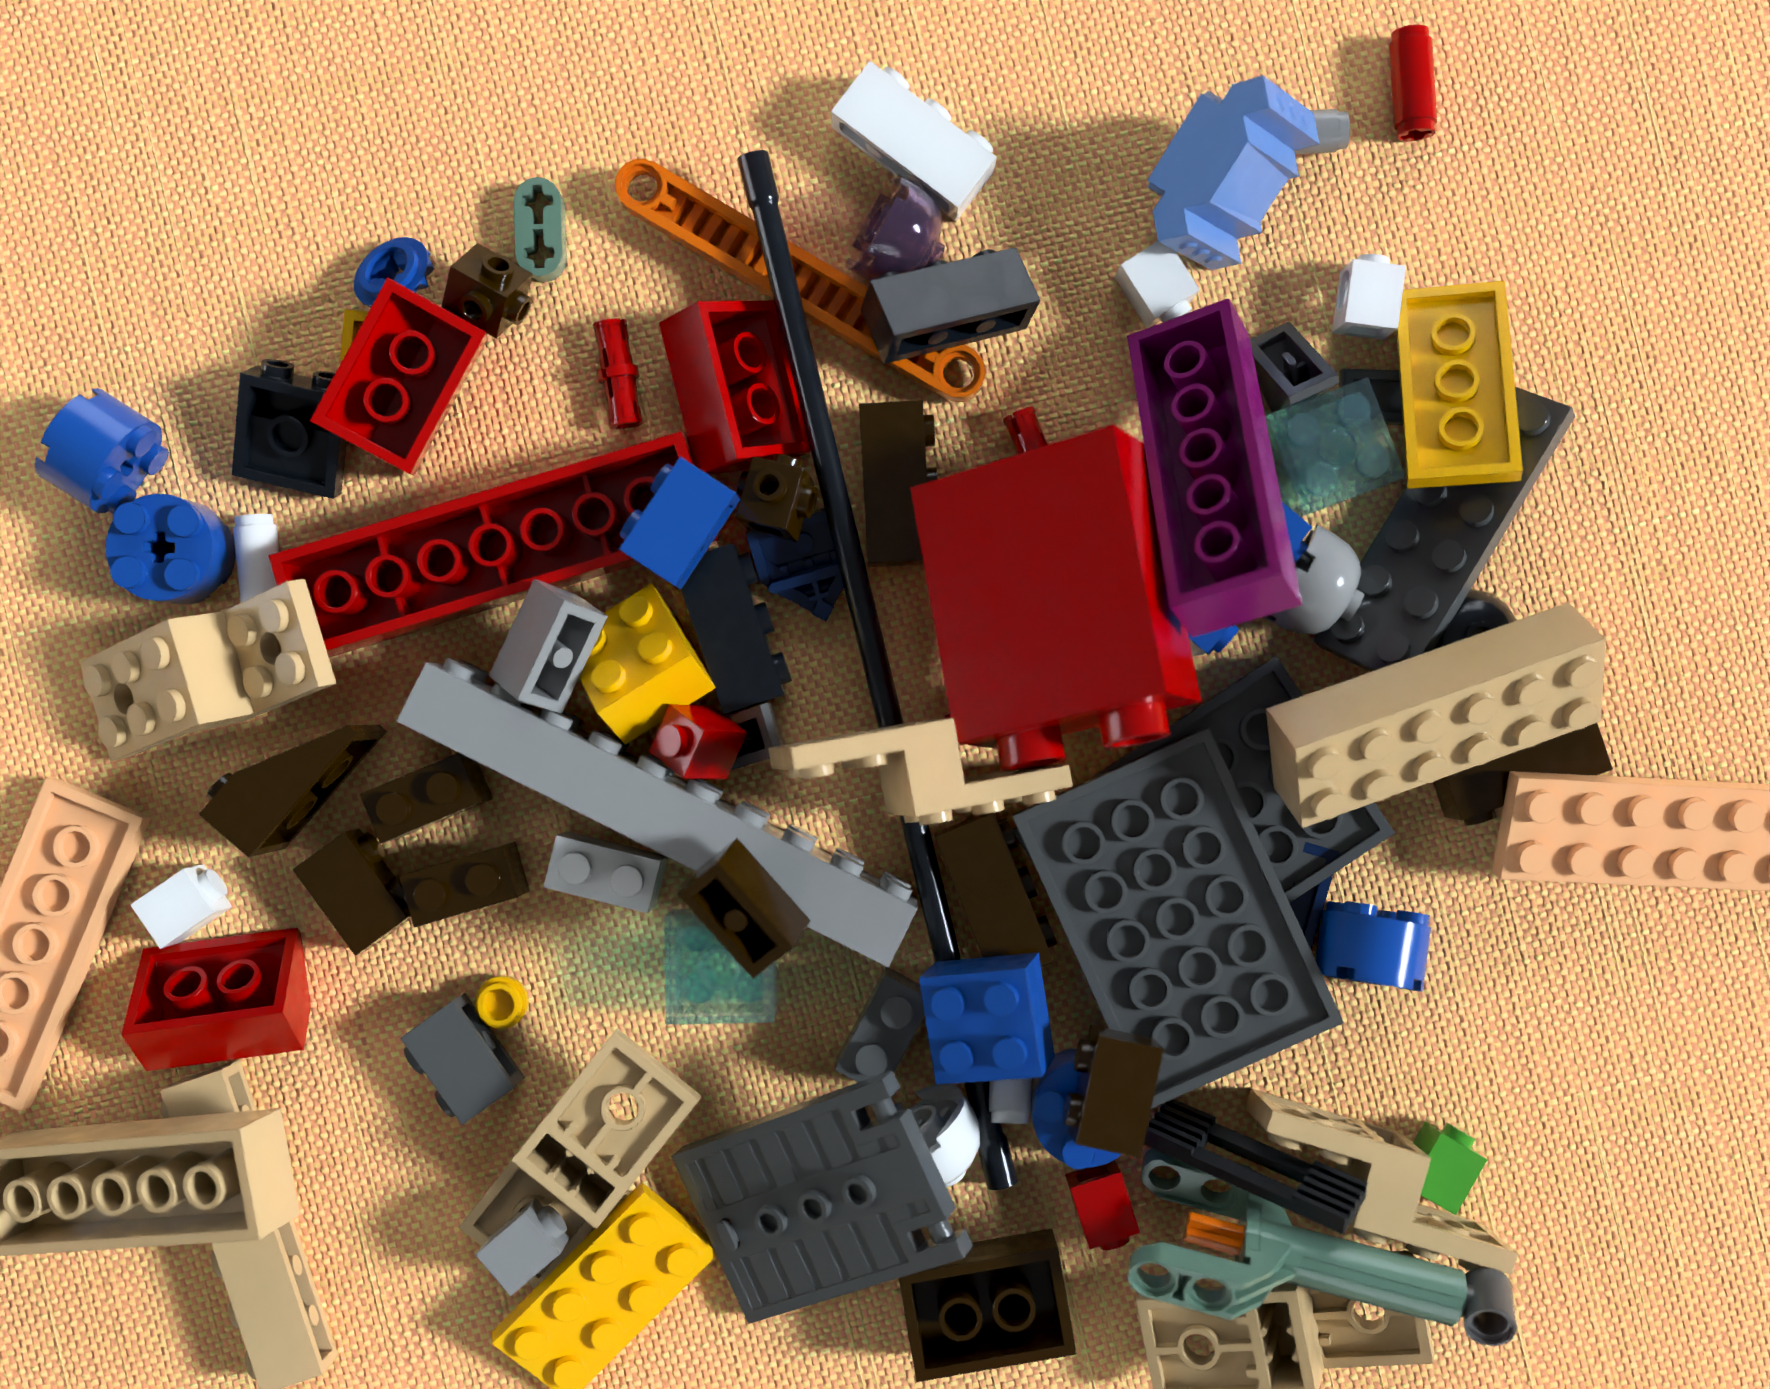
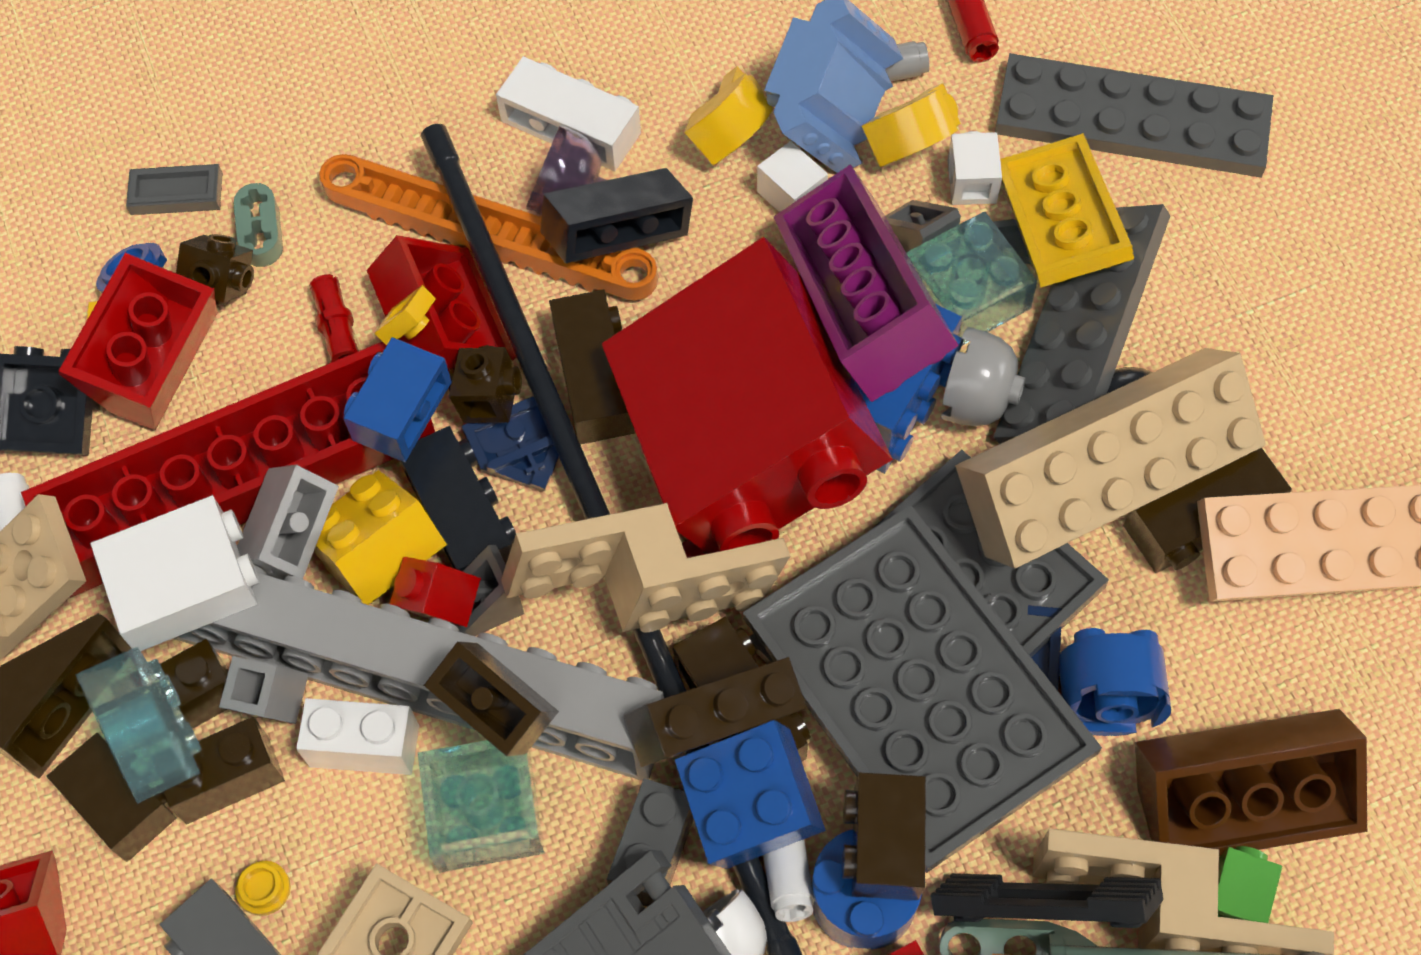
camera: 10 degrees left, 25 degrees down
none -> clear light blue brick [76,647,202,804]
none -> white brick [91,495,260,653]
none -> dark grey tile [126,164,223,215]
none -> light grey brick [219,656,309,724]
none -> yellow plate [374,285,436,346]
none -> dark brown brick [623,657,807,767]
none -> yellow brick [684,66,774,166]
none -> yellow brick [862,83,961,167]
none -> dark grey plate [995,53,1274,178]
none -> reddish brown slope [1135,709,1368,856]

